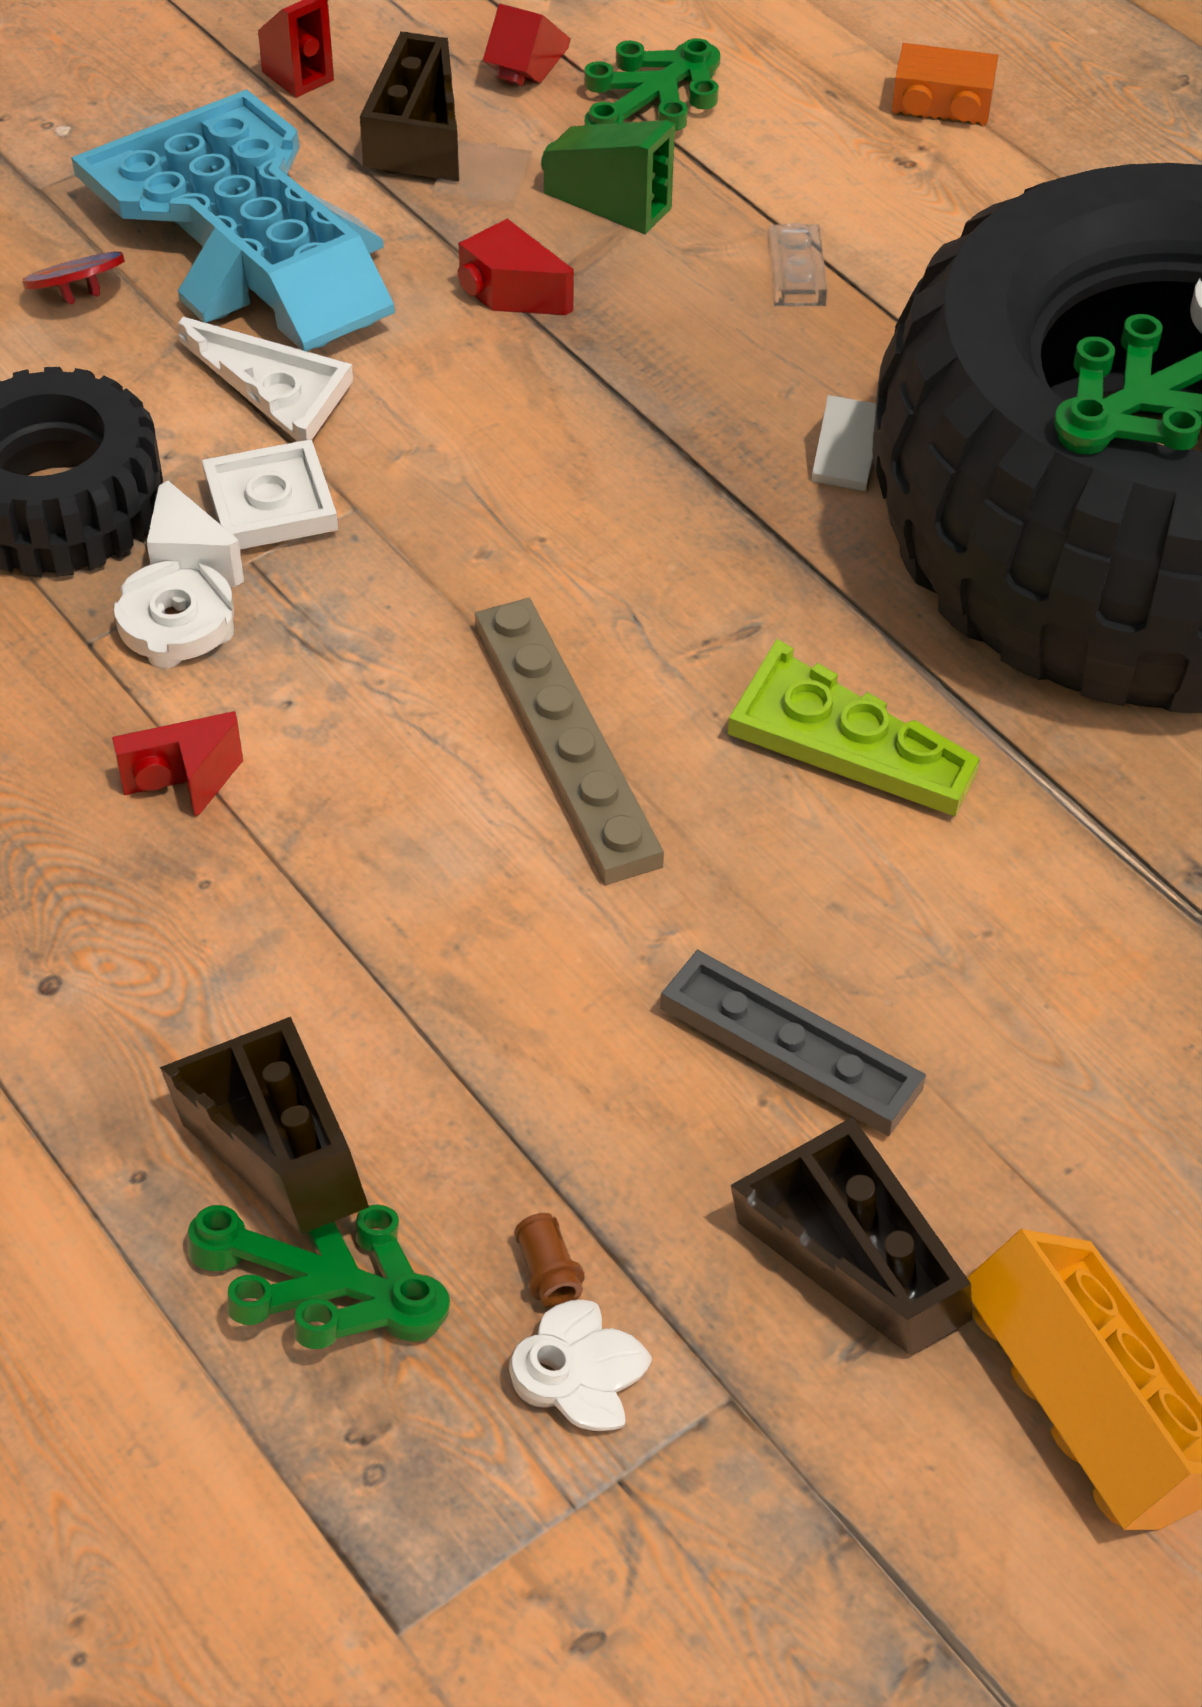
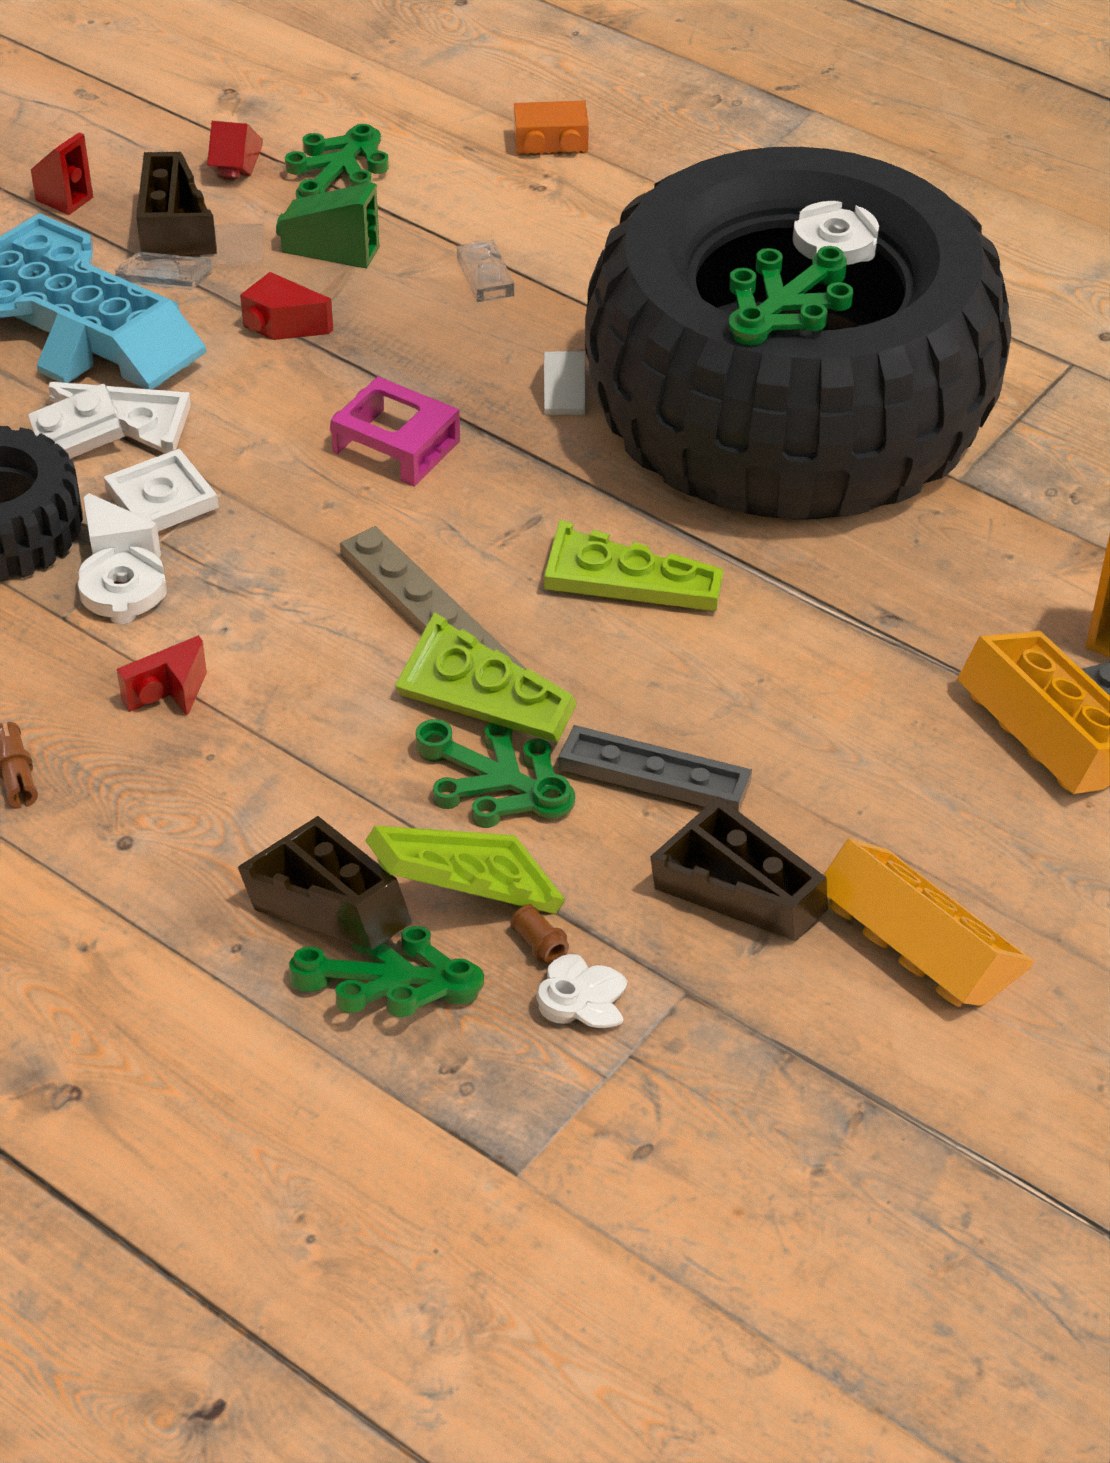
camera: 15 degrees left, 5 degrees down
none -> white plate [28,383,125,459]
none -> clear plate [115,252,212,290]
none -> dark pink window [330,376,460,487]
none -> lime wing [365,825,566,914]
none -> lime wing [395,612,577,743]
none -> green plant [415,719,575,828]

